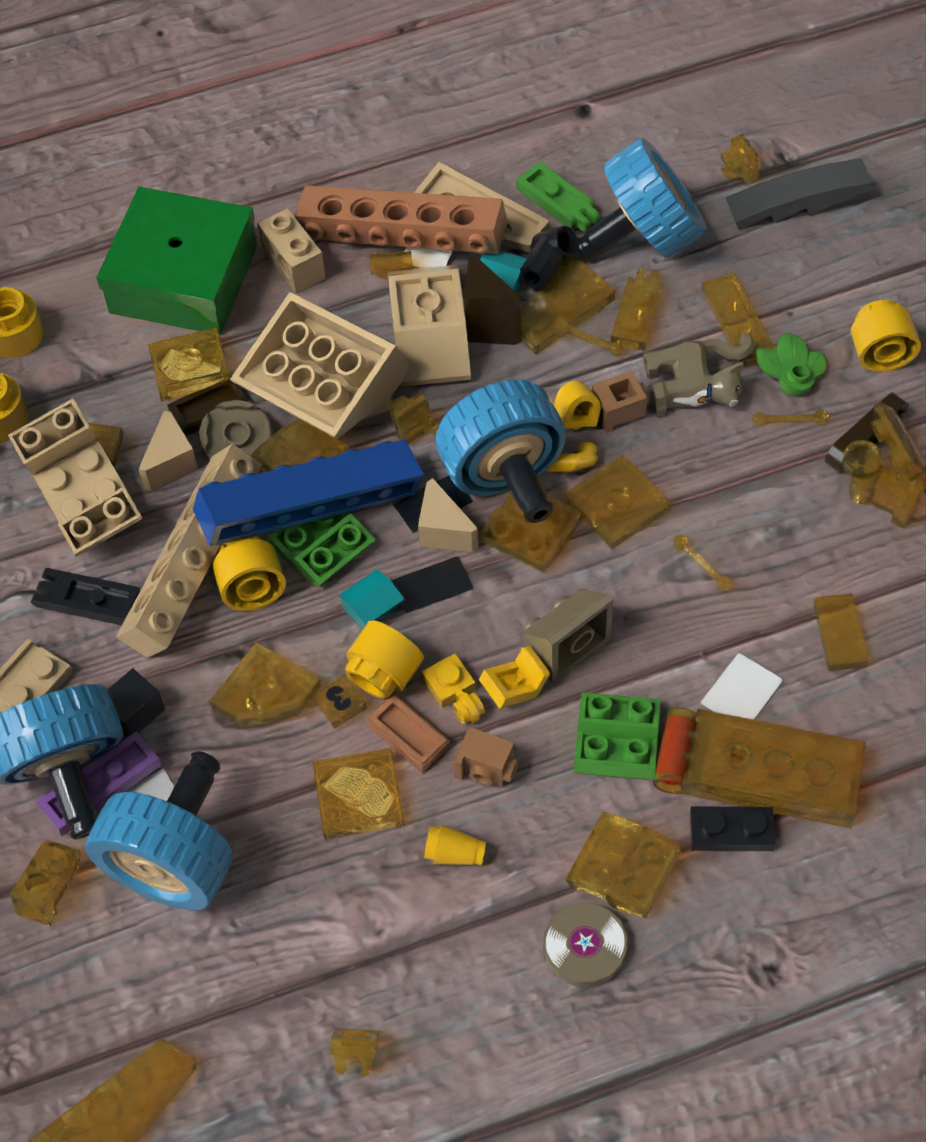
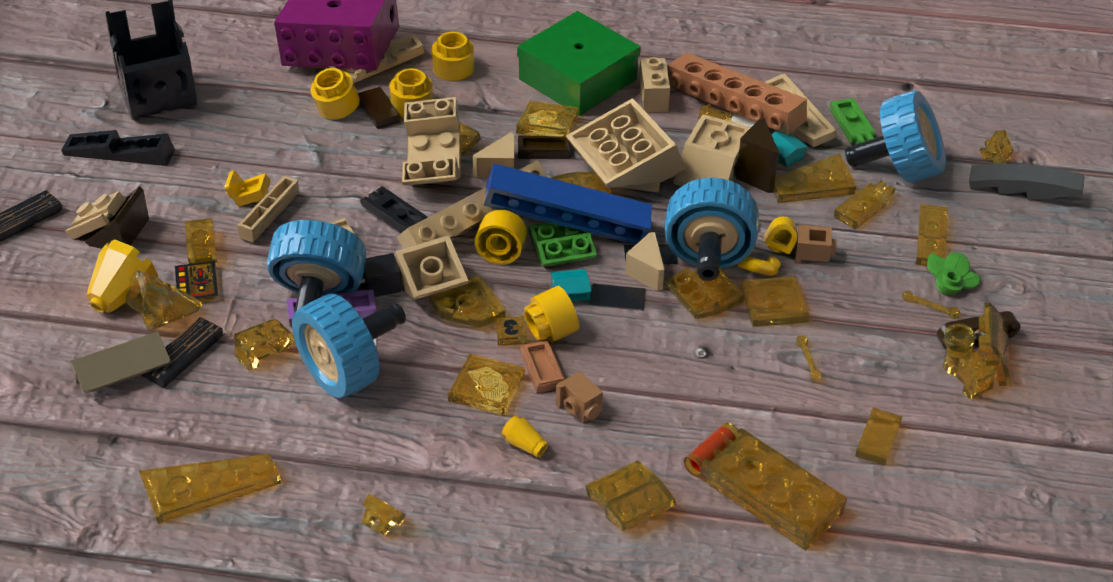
camera: 25 degrees right, 15 degrees down
dark tan tile [199,400,273,463] -> none
clear yellow tile [390,393,435,444] -> none
yellow plate [421,653,485,724] -> none
yellow bracket [479,646,550,709] -> none
black piece [519,226,578,291] -> none
dark tan slope [522,589,613,683] -> none
dark tan tile [543,903,627,987] -> none
clear yellow hinge [553,319,624,356] -> none
bright green slope [574,692,661,780] -> none
dark tan animal [643,333,754,418] -> none
black plate [690,806,775,851] -> none
white sticker [701,653,783,730] -> none
yellow piece [851,300,921,372] -> none
none -> tan slope [395,235,468,300]

